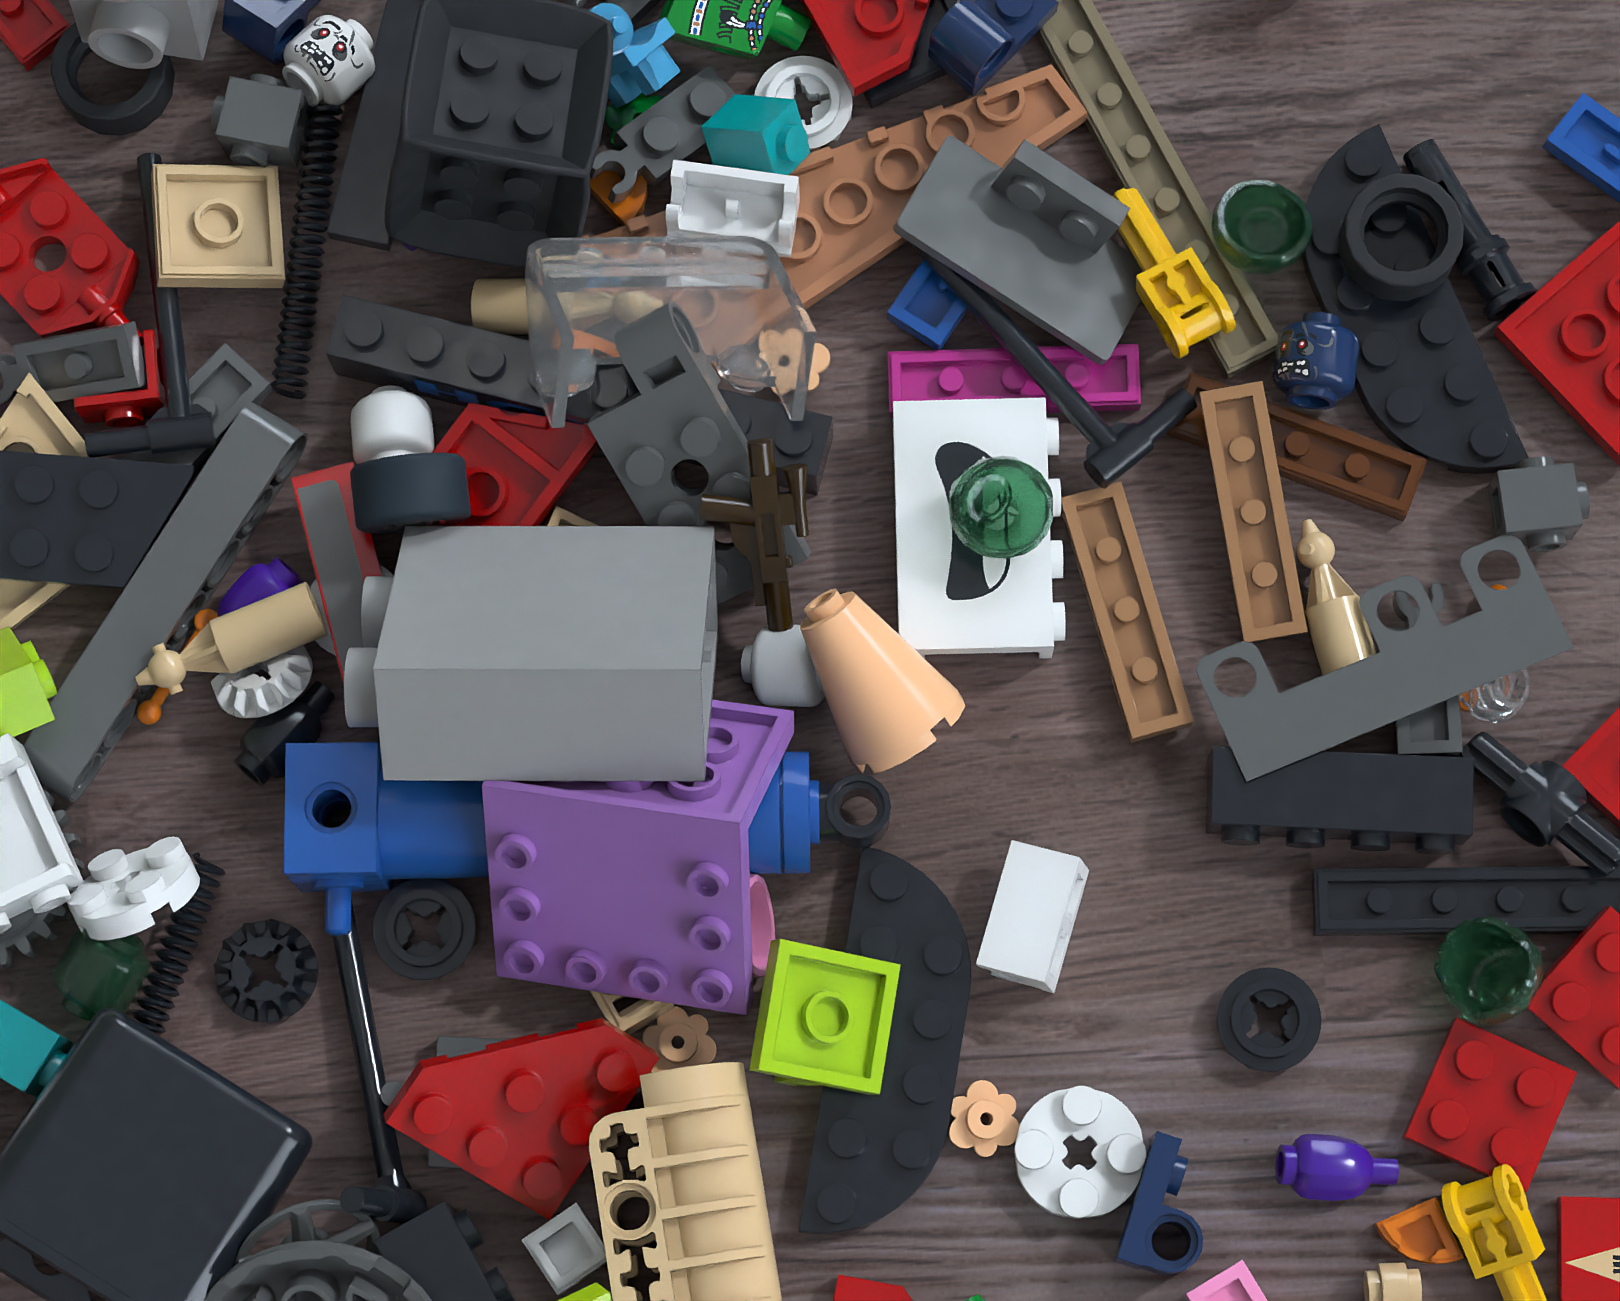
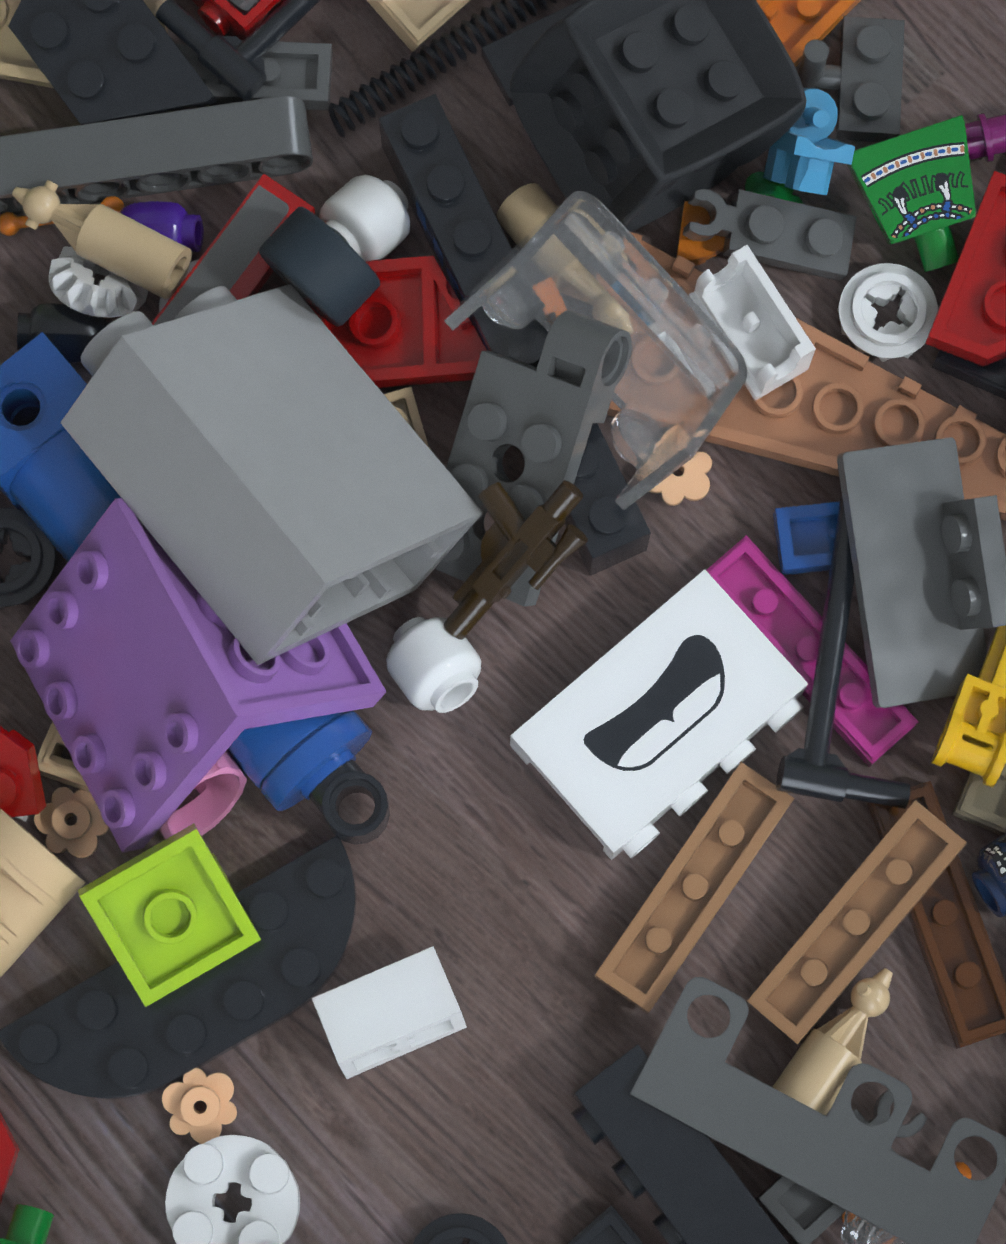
camera: 45 degrees right, 0 degrees up
teal brick [701,94,811,175] -> none
light nougat cone [800,589,965,774] -> none
clear green piece [949,455,1053,559] -> none

